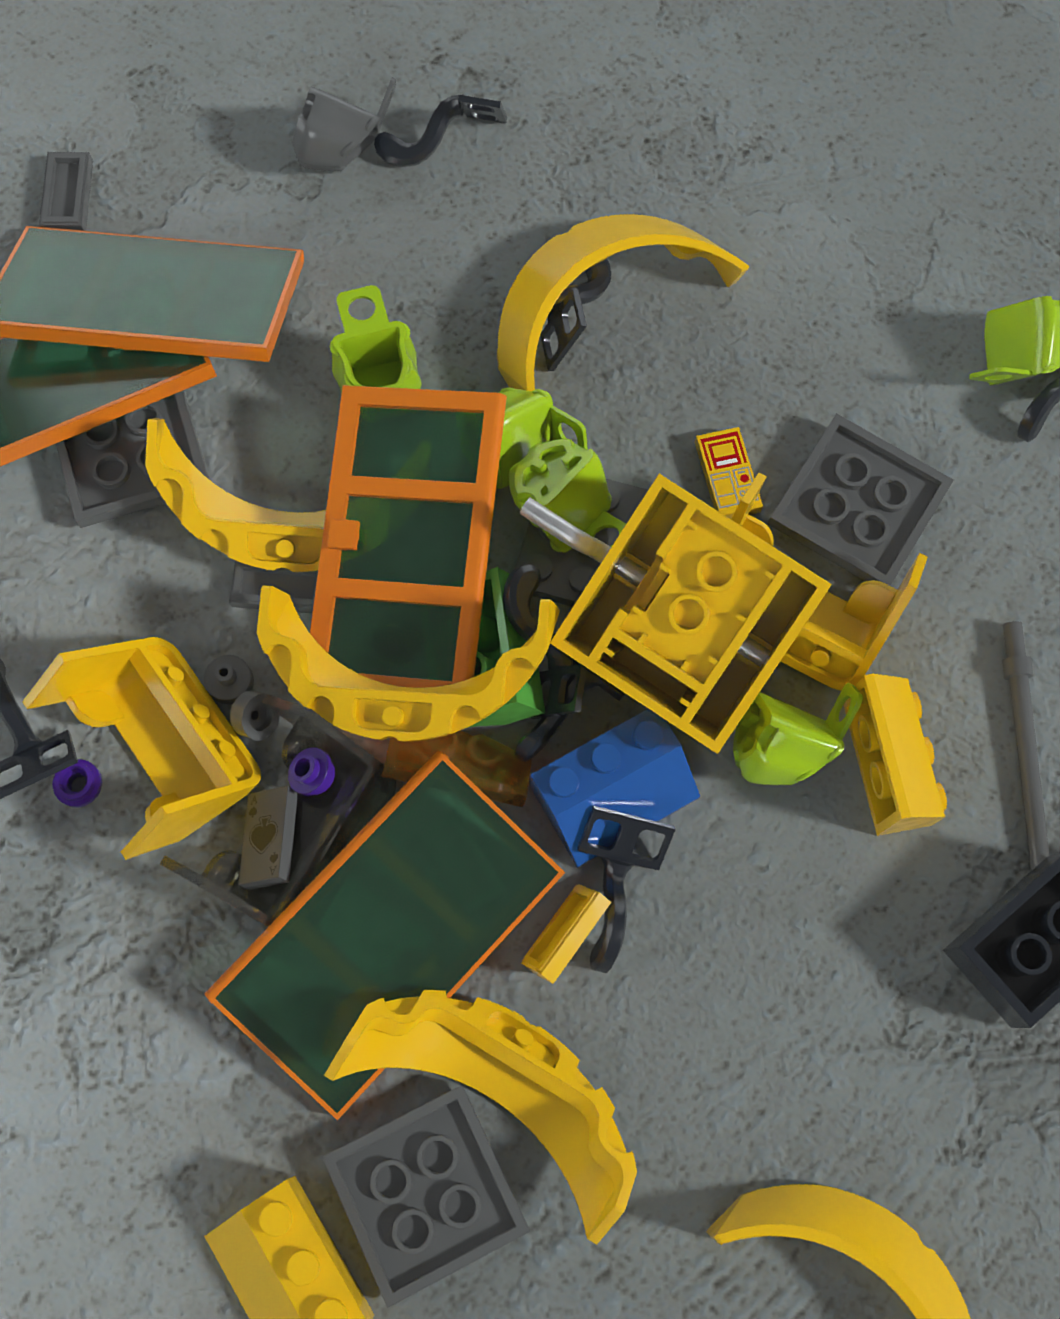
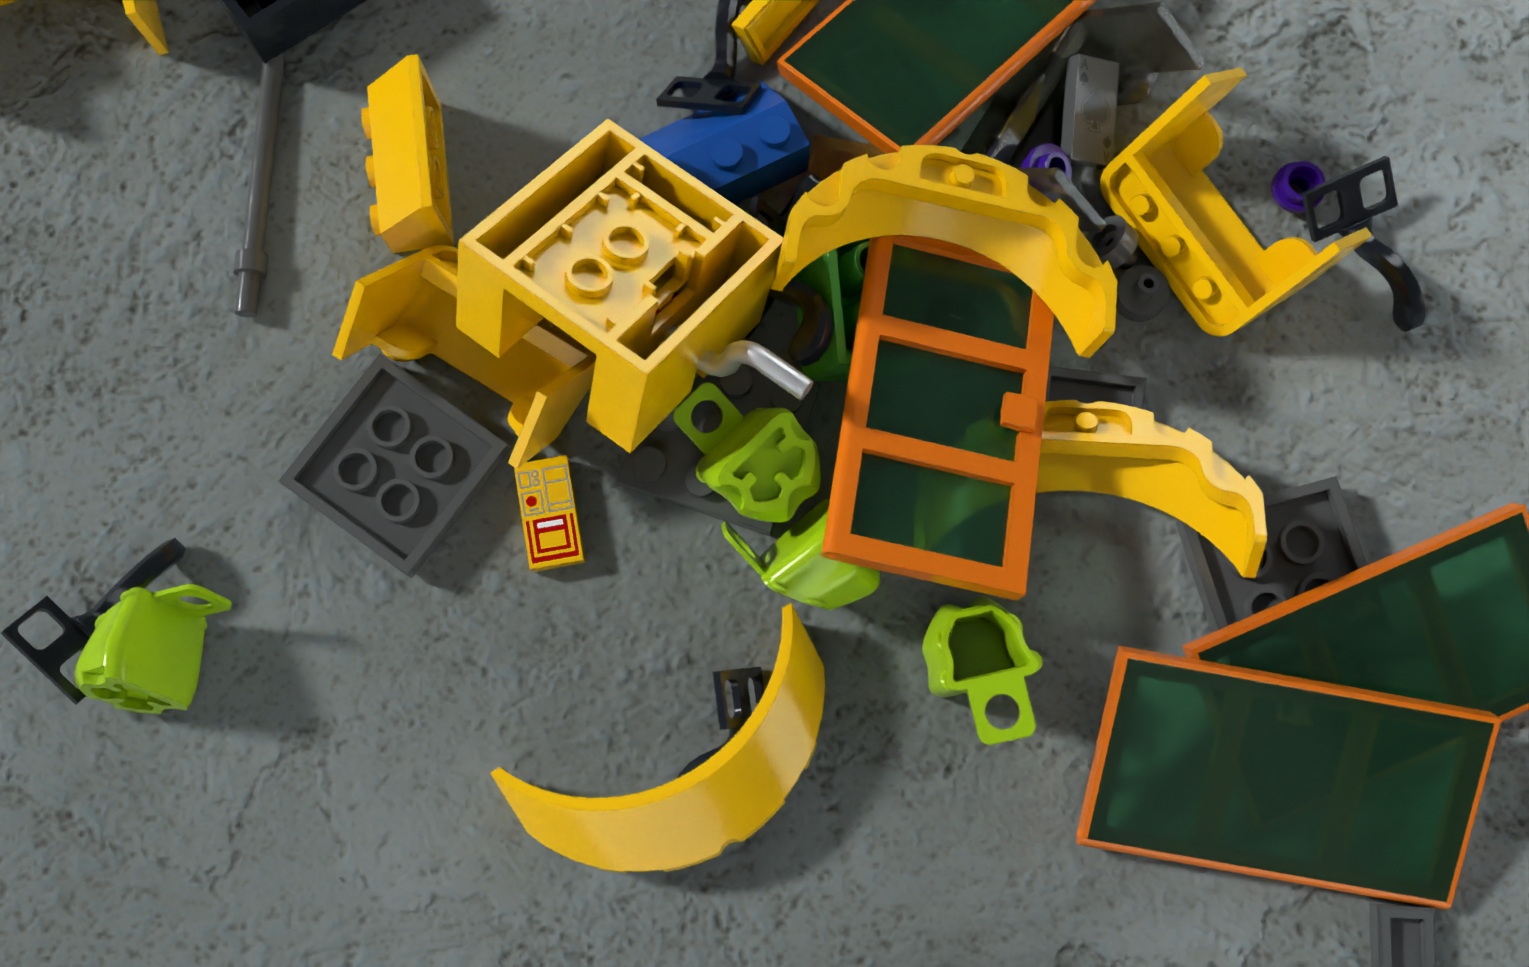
camera: 175 degrees left, 5 degrees up
lime piece [733,683,863,785] -> none

